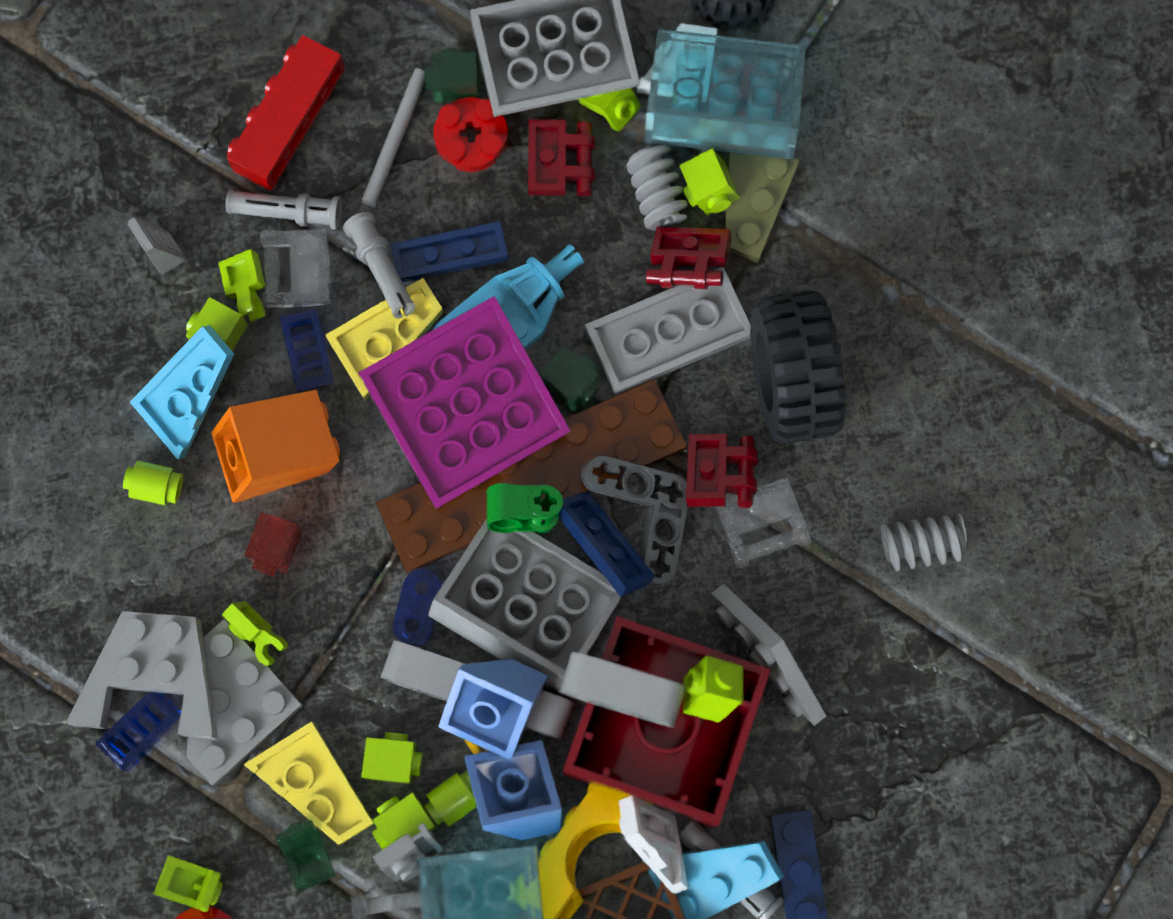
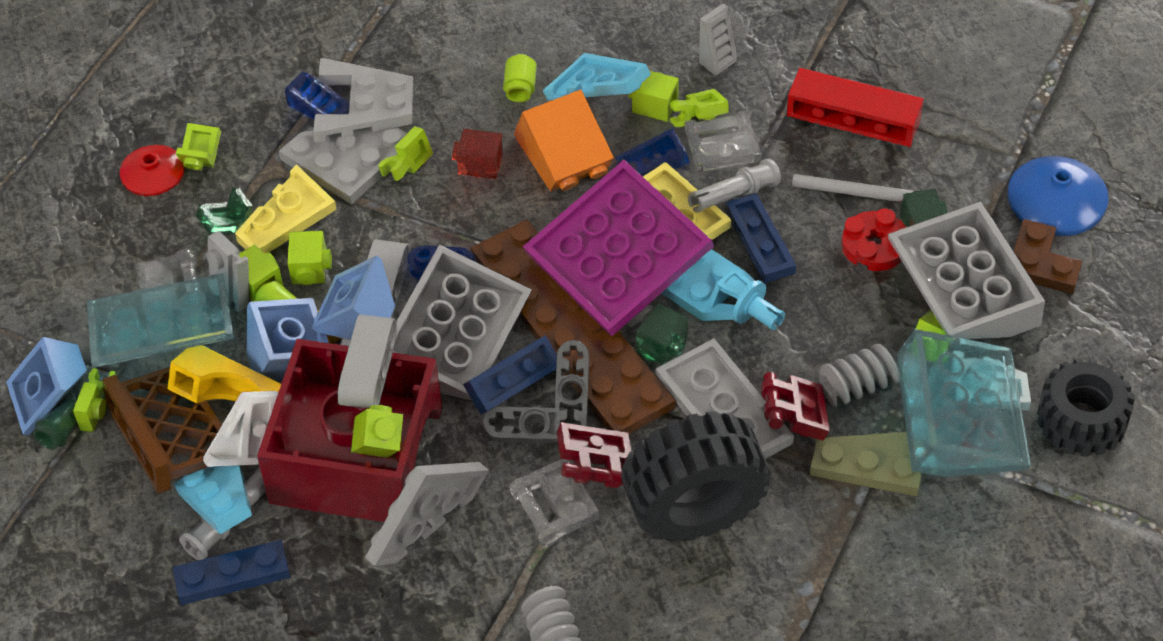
camera: 85 degrees right, 25 degrees down
light grey pin [226,190,342,230] -> none
green piece [486,483,563,533] -> none
dark red plate [528,120,595,197] -> none
lime brick [680,148,740,215] -> none

